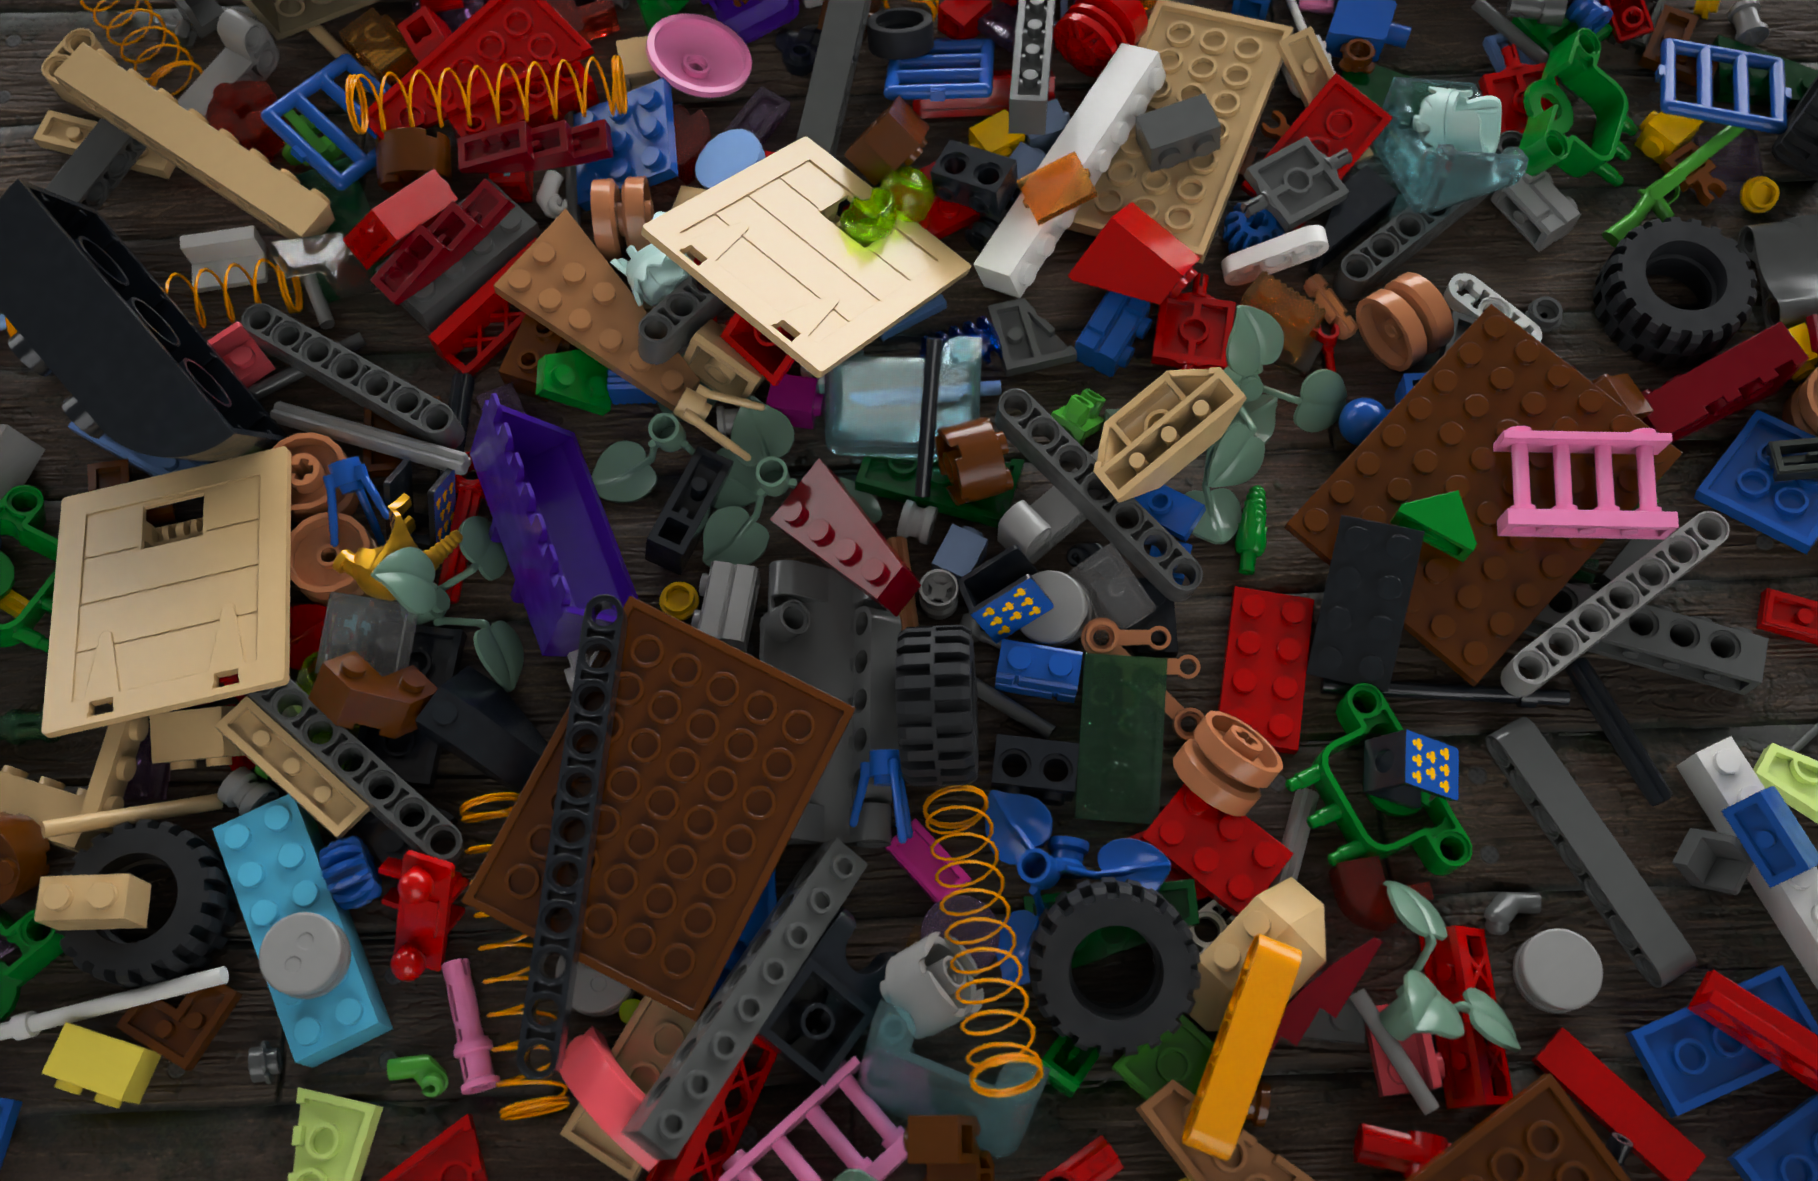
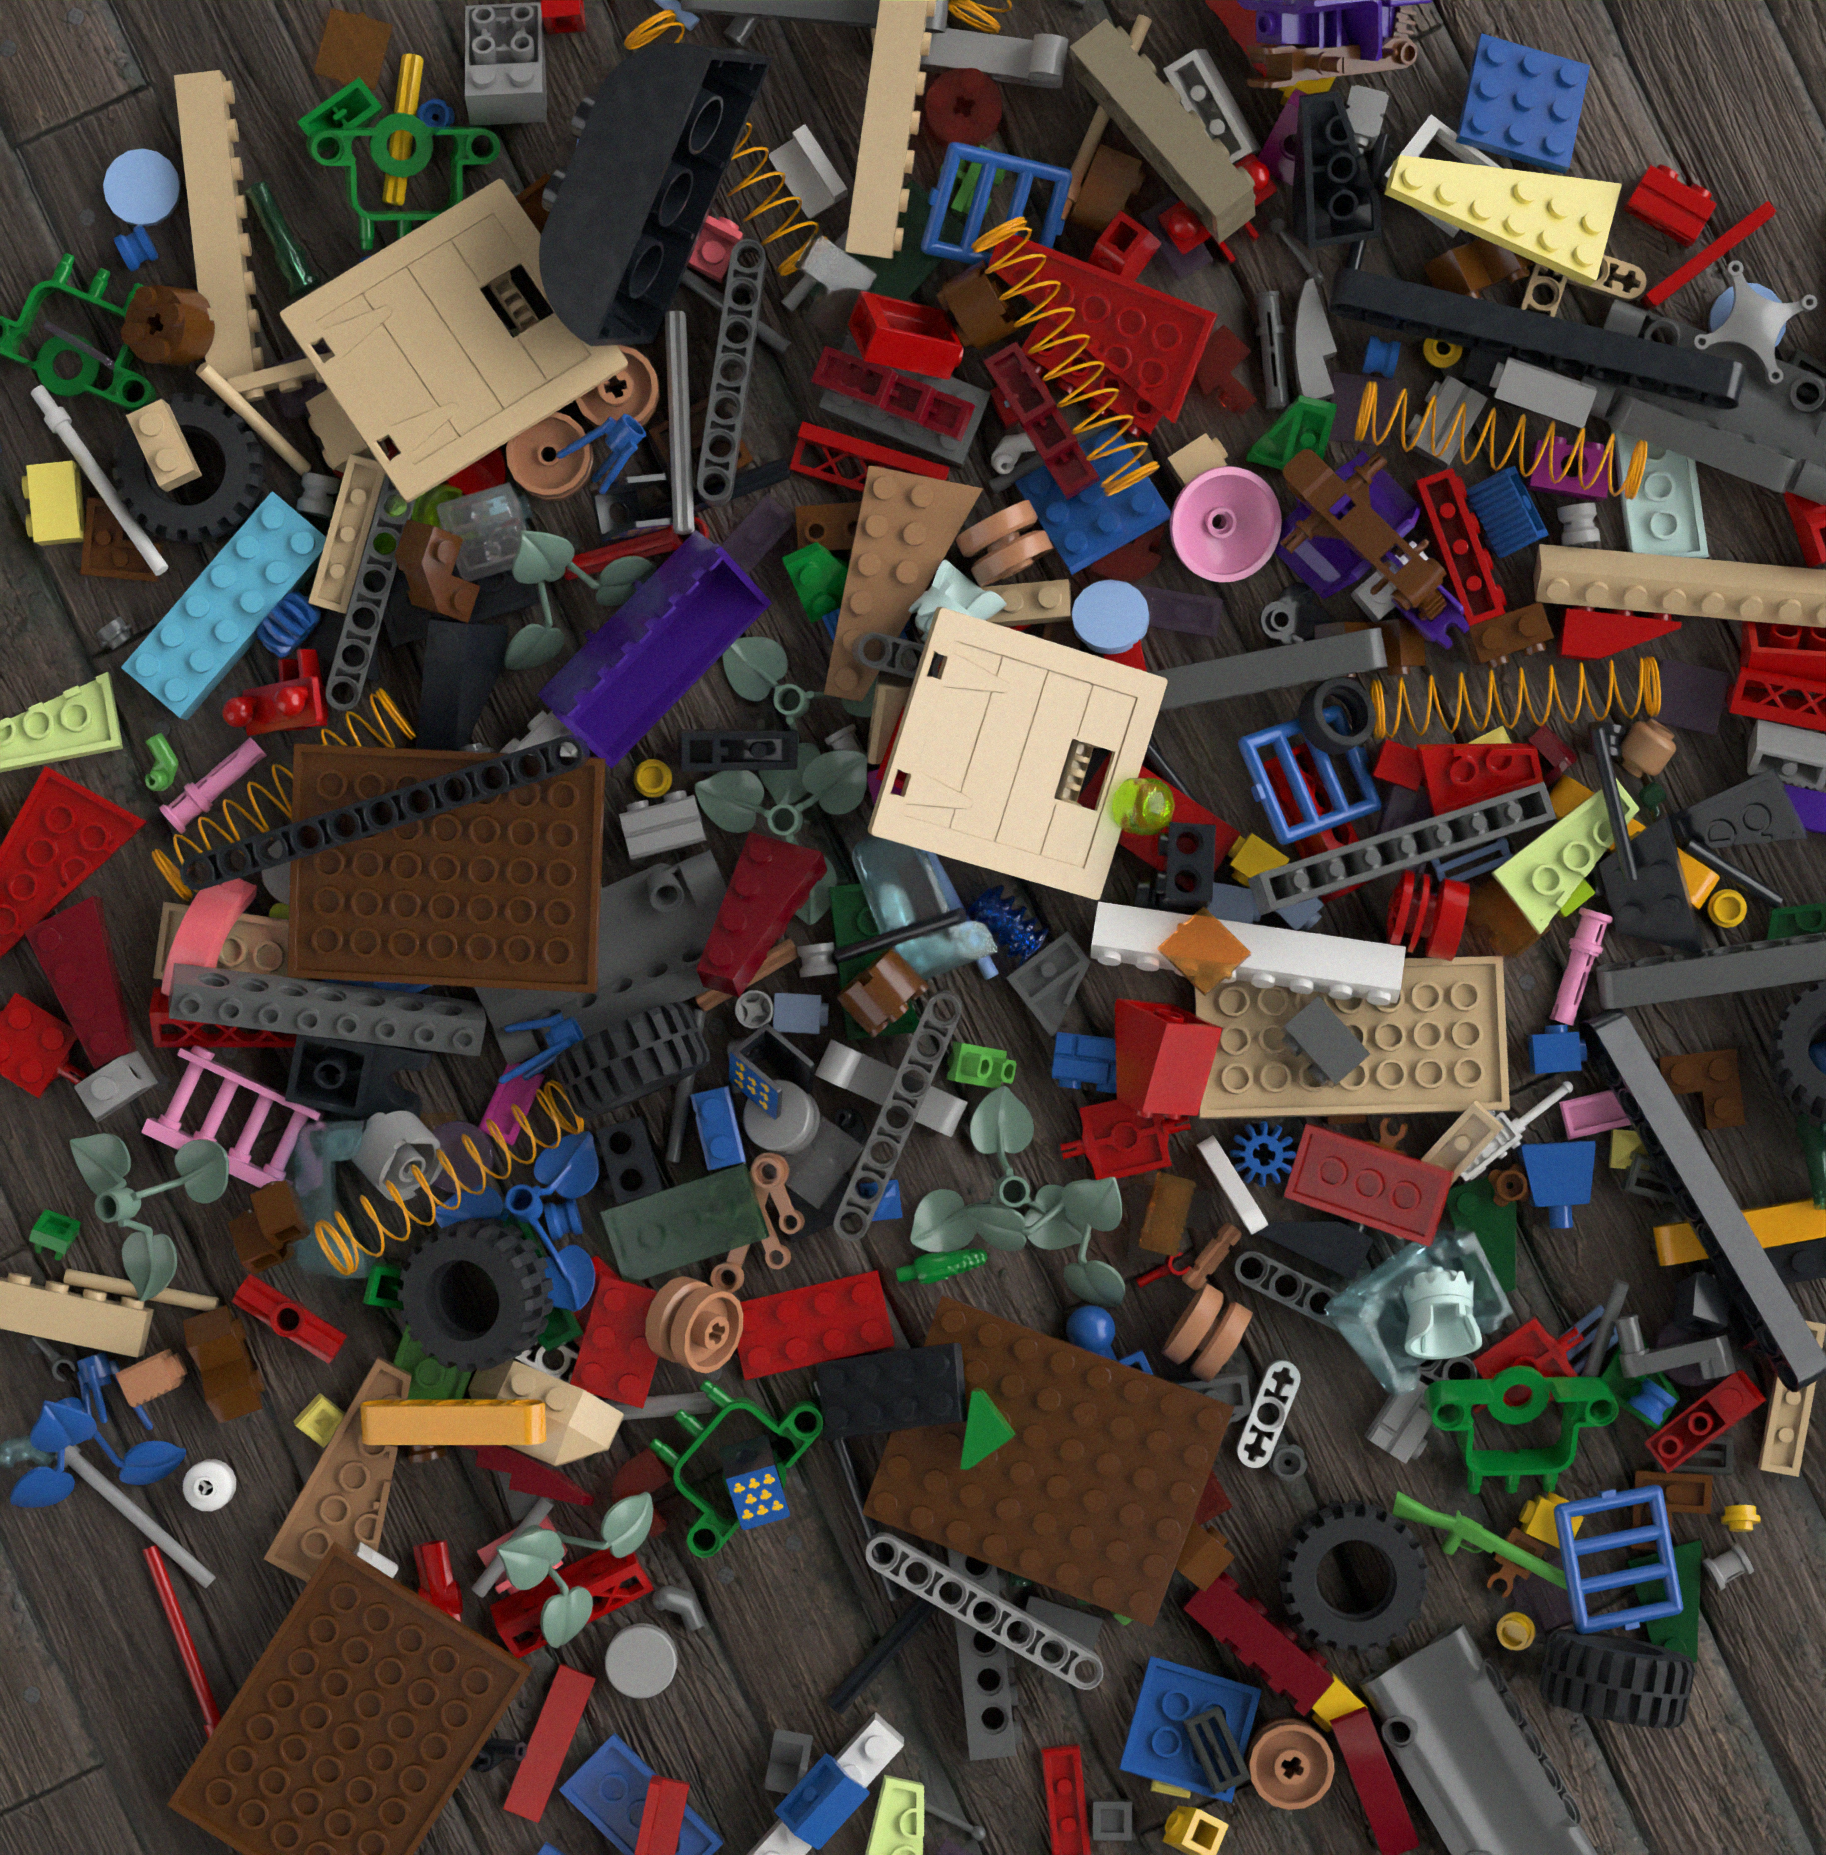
camera: 65 degrees right, 20 degrees up
light grey head [259,912,351,999] -> none
pearl gold piece [332,493,463,601] -> none
tan plant [672,384,765,461] -> none
clear neon green hair [840,187,898,243] -> none
reddish brown brick [844,96,930,186] -> none
tan wedge [1093,367,1247,503] -> none
blue plate [1134,485,1206,542] -> none
dark grey plate [1241,136,1353,232] -> none
dark grey beam [1485,716,1697,988] -> none
bright pink fence [1493,426,1679,540] -> none

